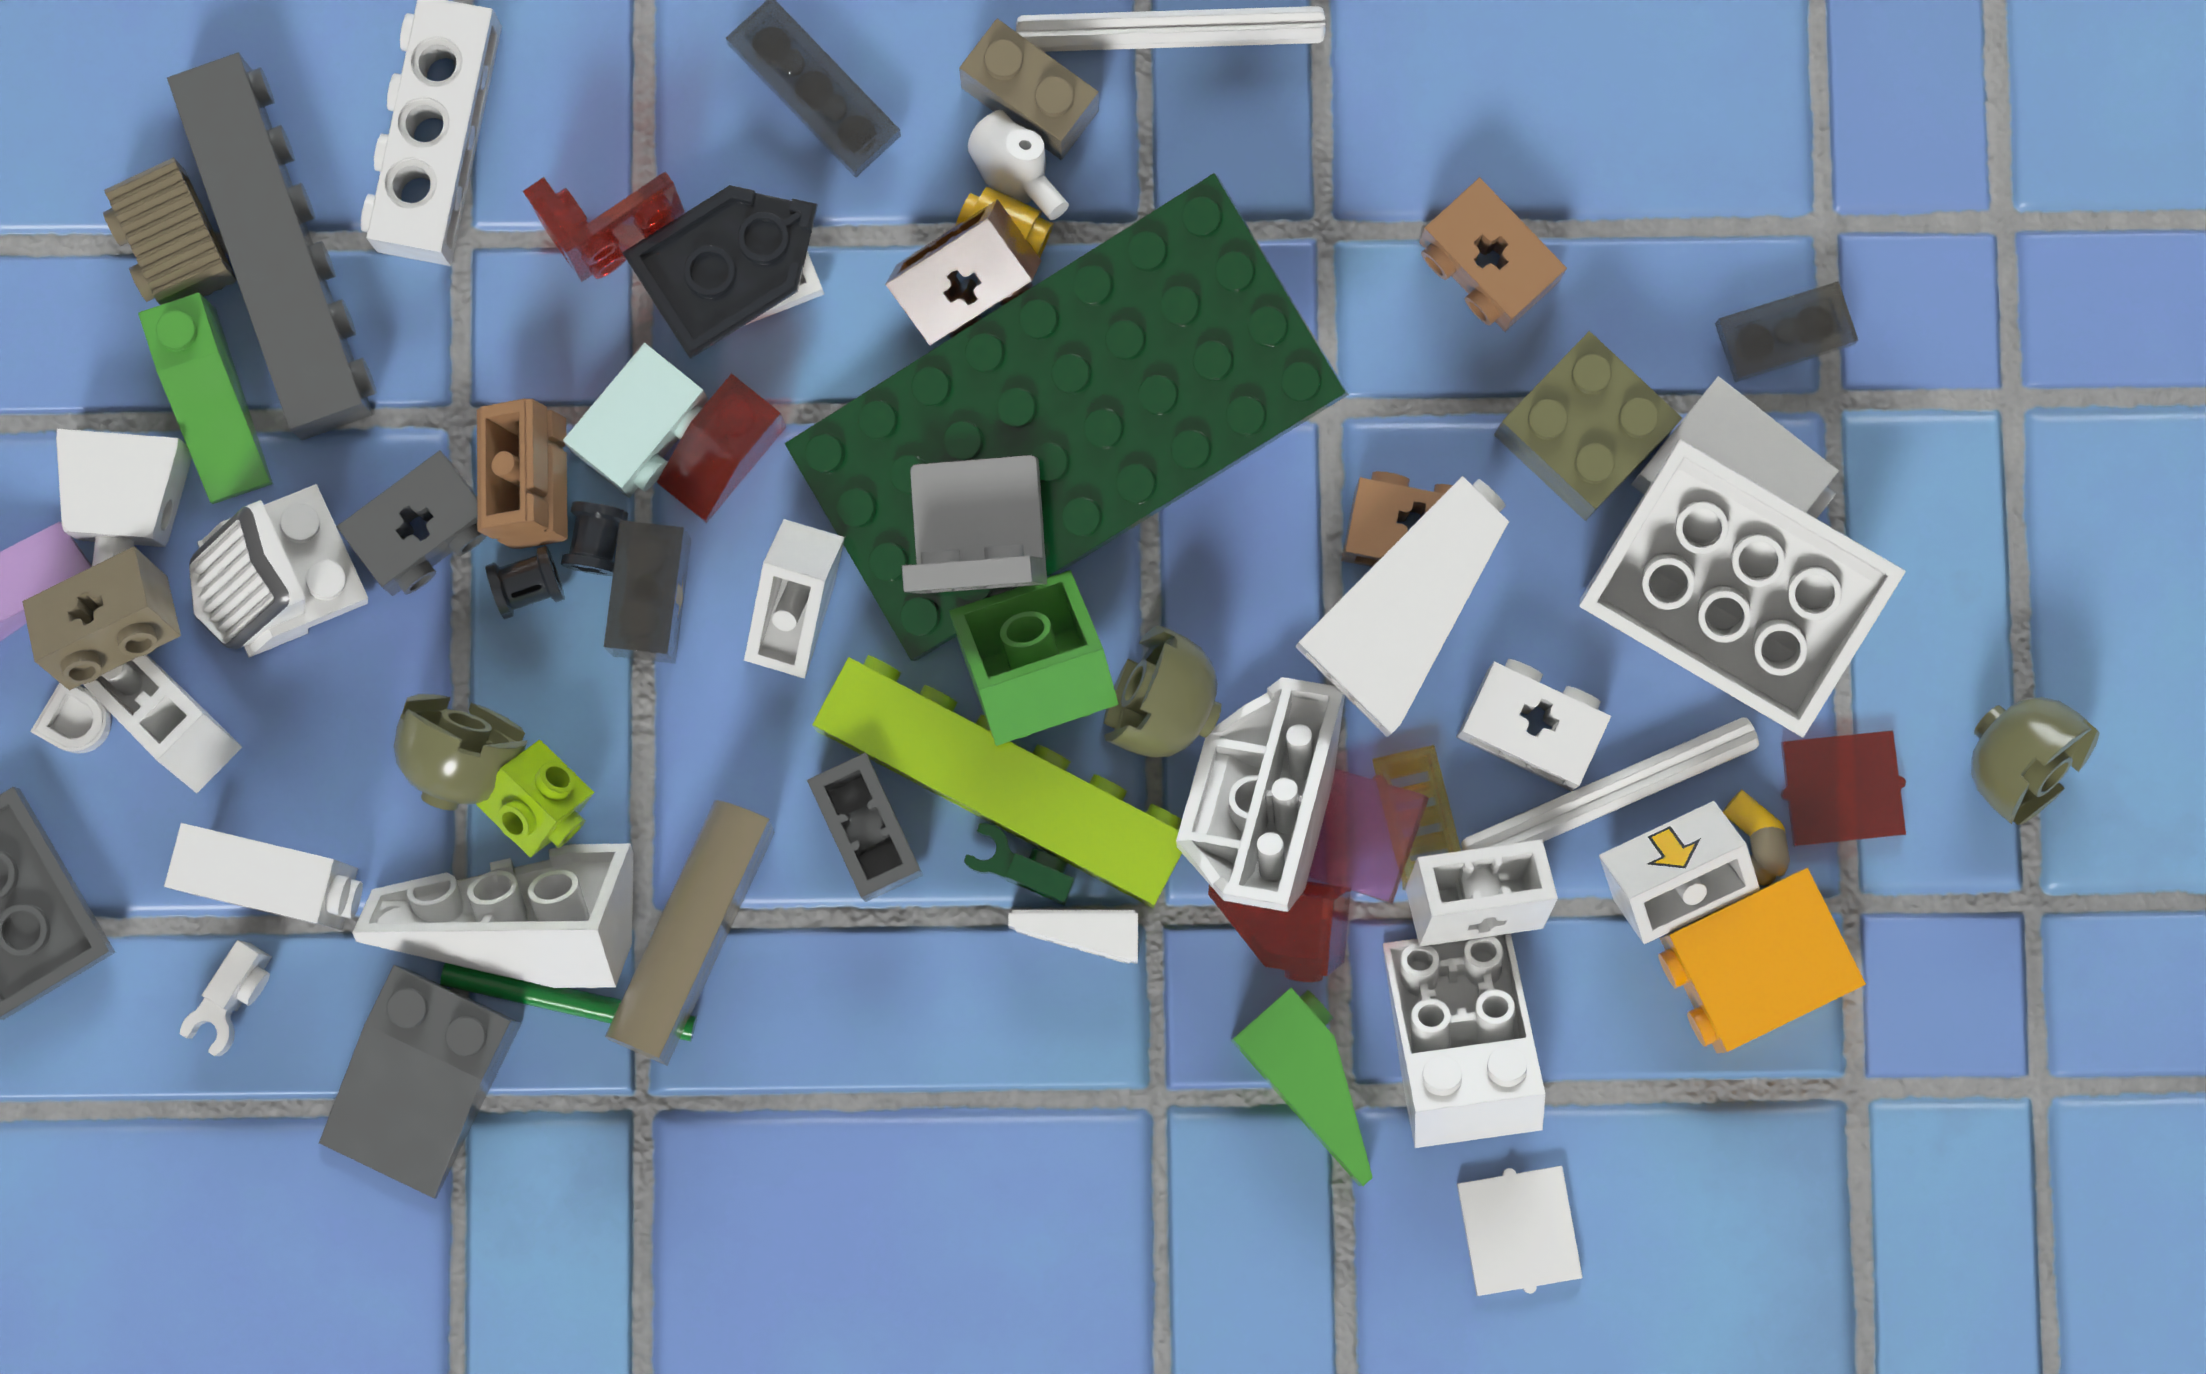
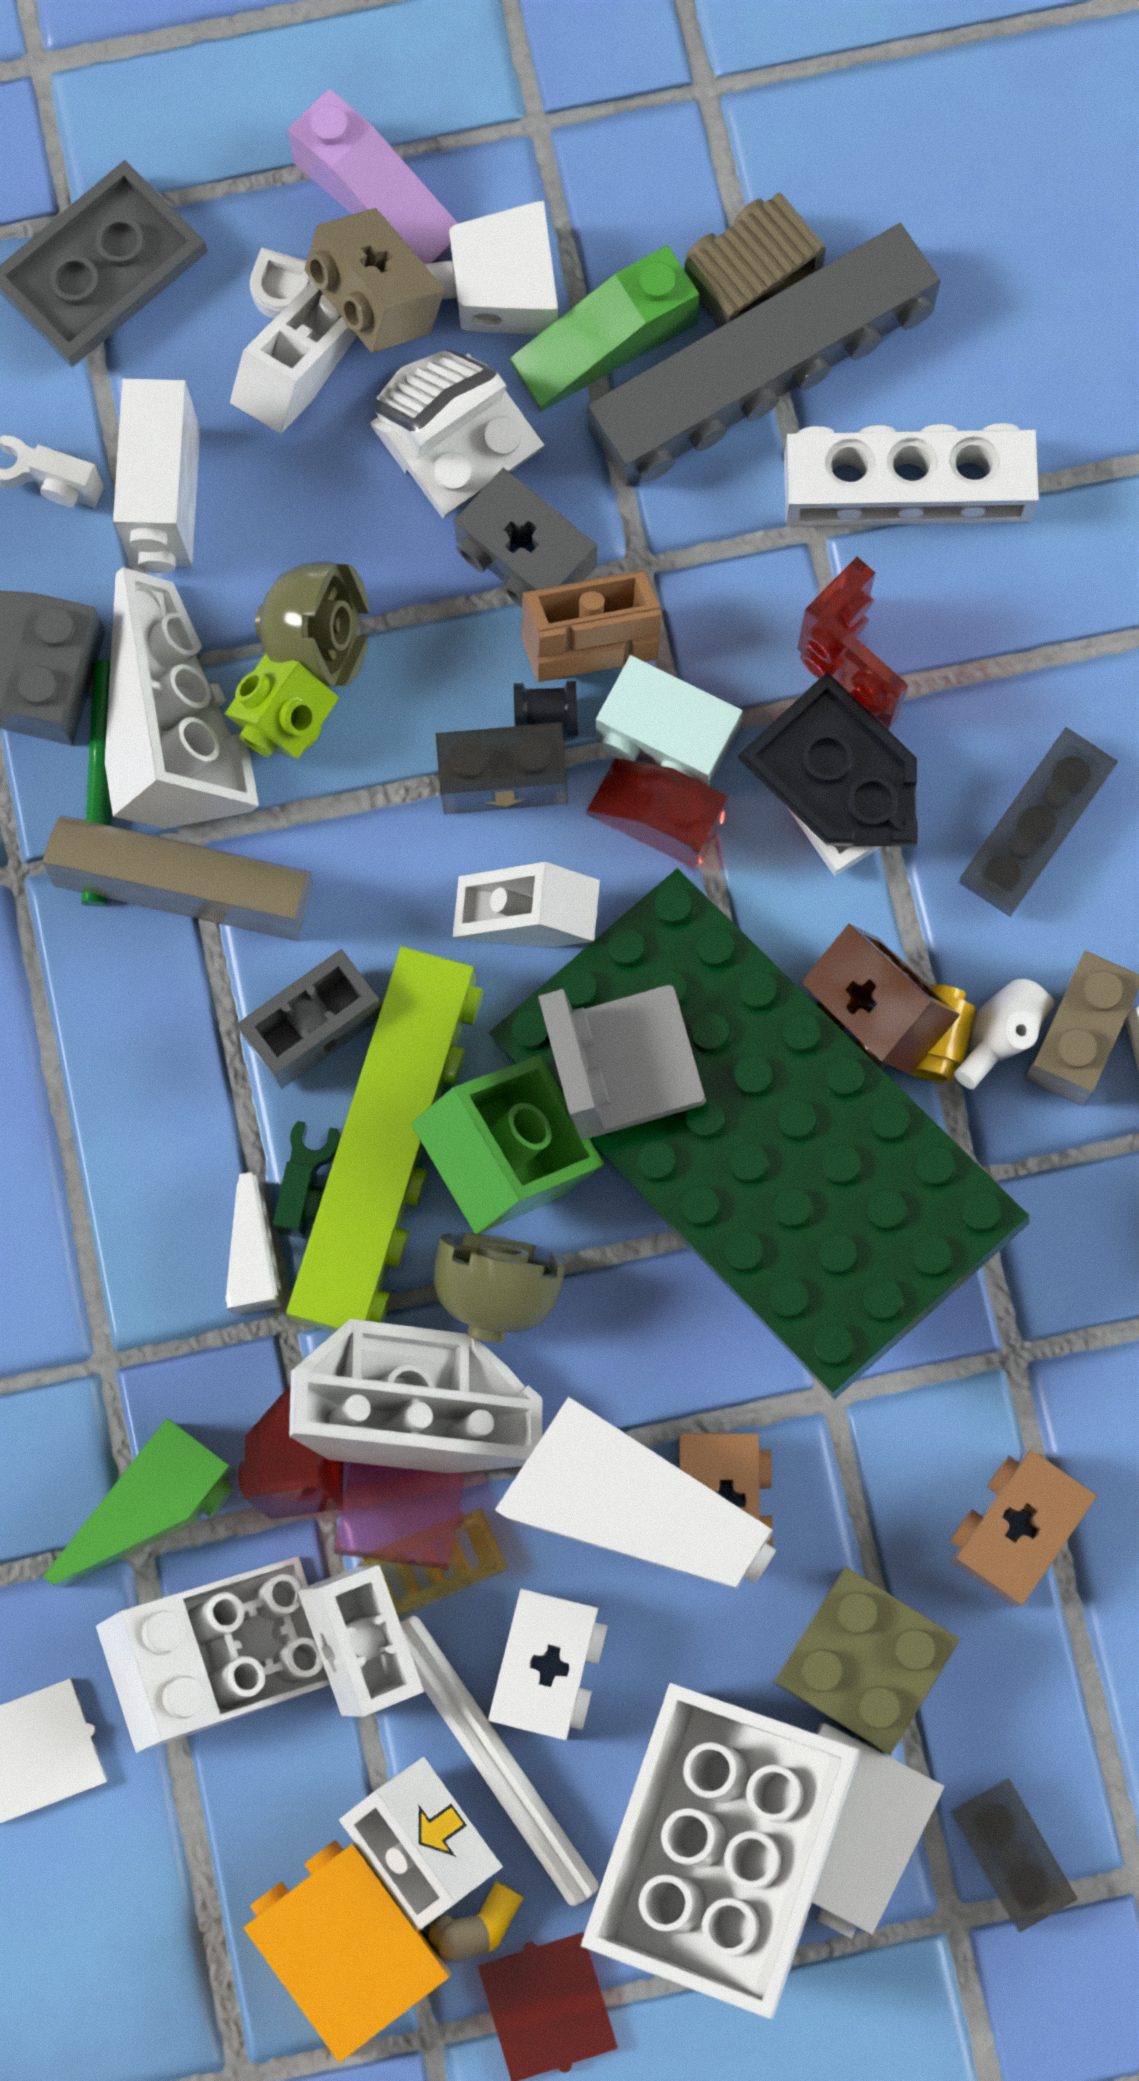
camera: 85 degrees right, 5 degrees down
black bush [485,545,565,620] -> none

